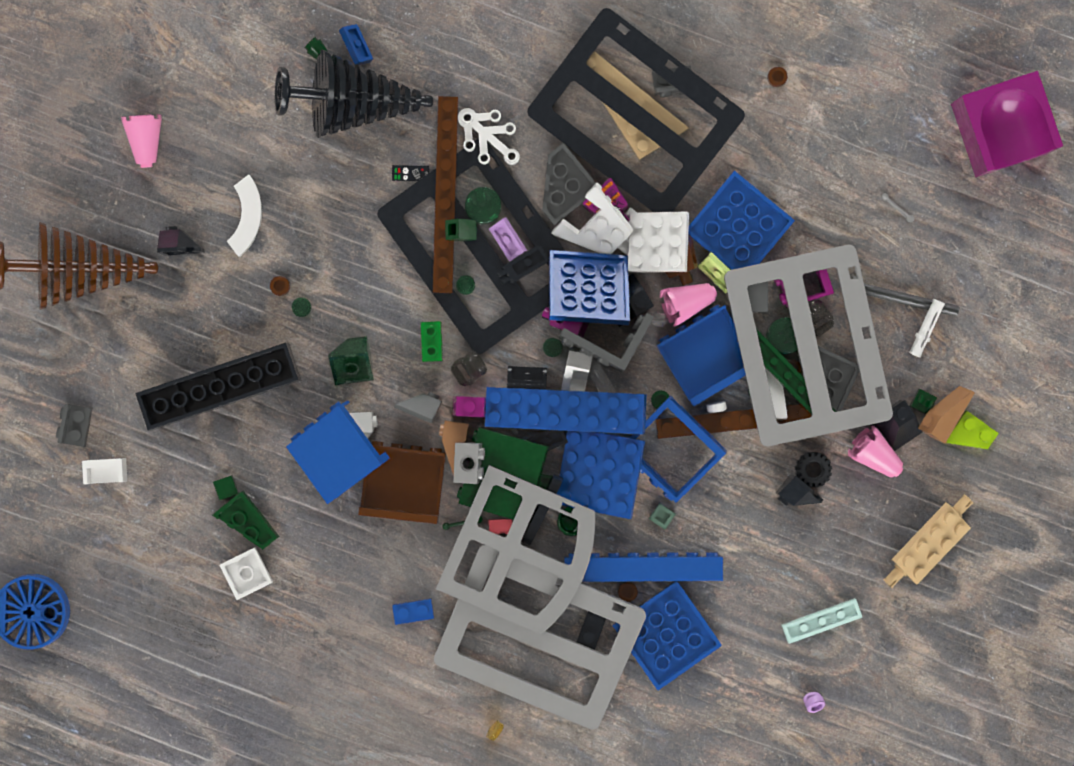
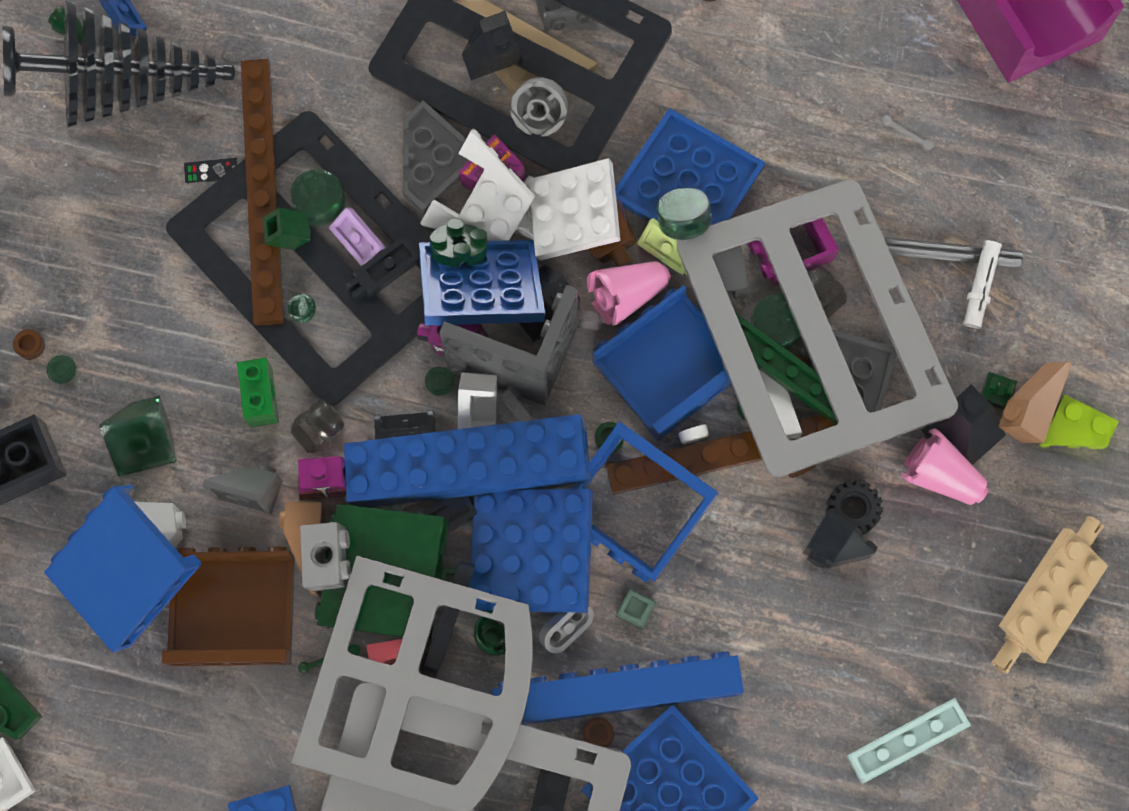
camera: 10 degrees left, 15 degrees down
white plant [458,108,520,165] -> none
none -> dark green plate [430,219,487,267]
none -> black slope [462,11,523,81]
none -> light grey cylinder [511,77,568,136]
none -> light grey plate [539,606,594,653]
none -> clear green head [656,188,712,240]

